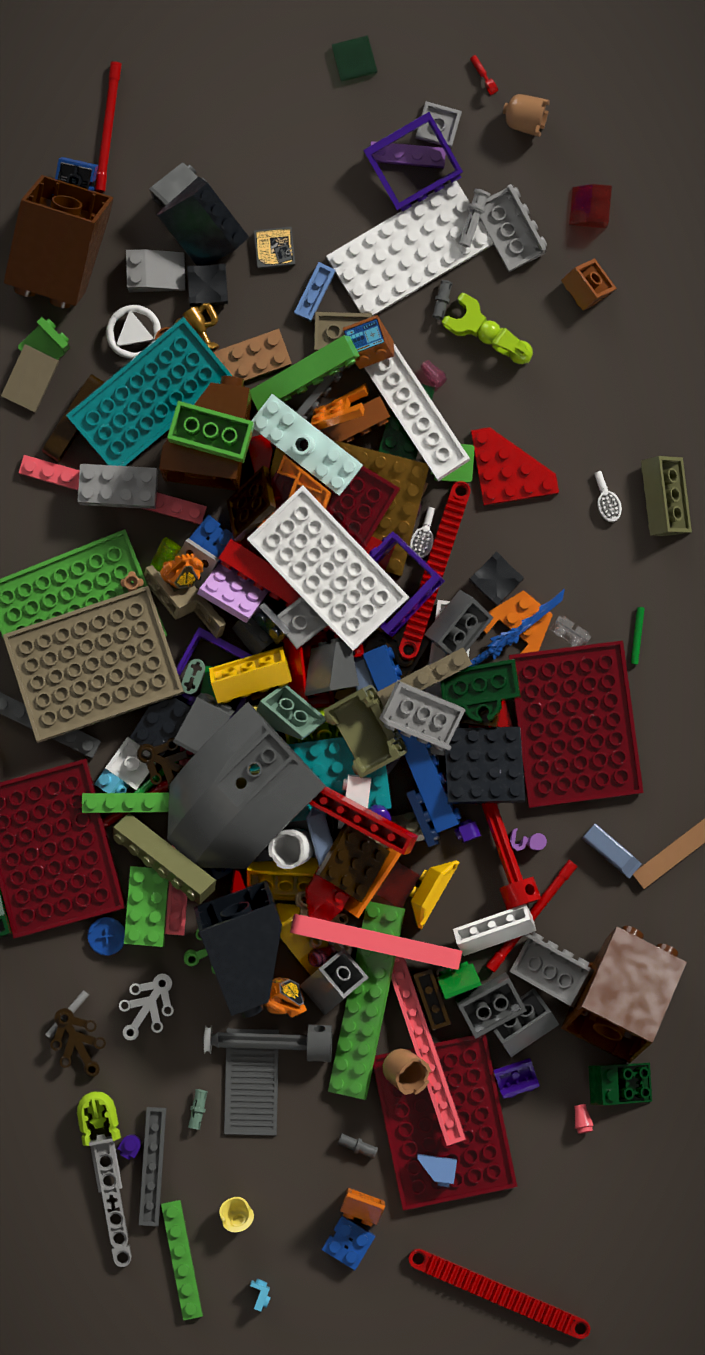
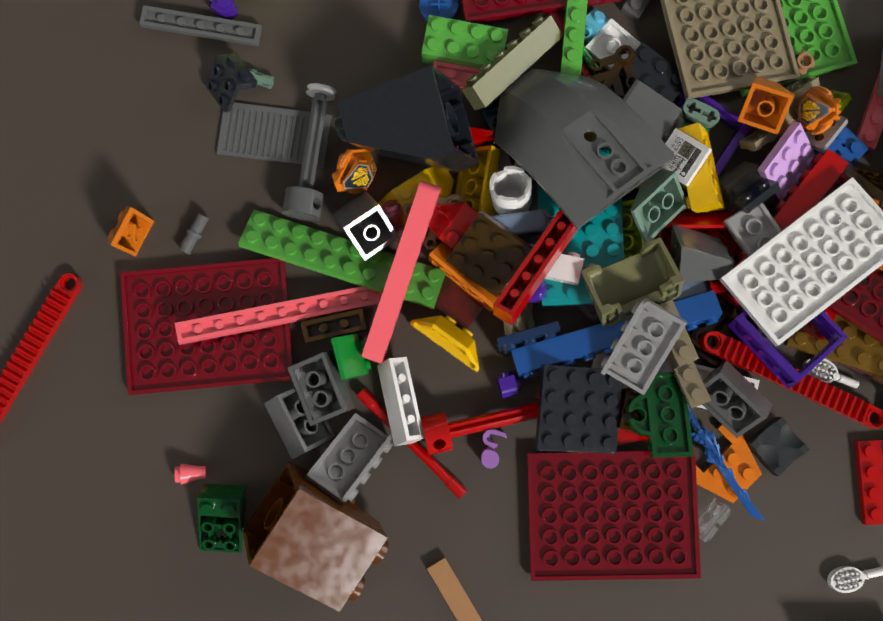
camera: 90 degrees right, 0 degrees up
white plant [119,974,174,1040] -> none
bright green plate [161,1200,203,1320] -> none
light yellow helmet [219,1197,254,1232] -> none
medium azure bracket [250,1279,271,1311] -> none
blue piece [322,1215,375,1270] -> none
medium nougat cylinder [383,1048,431,1095] -> none
medium blue slope [417,1154,457,1187] -> none
dark purple bracket [493,1058,540,1098] -> none
sand blue piece [582,823,641,878] -> none
green bar [631,607,645,665] -> none
none -> black bracket [206,53,258,112]
none -> white tile [662,128,712,186]
none -> orange slope [738,76,795,135]

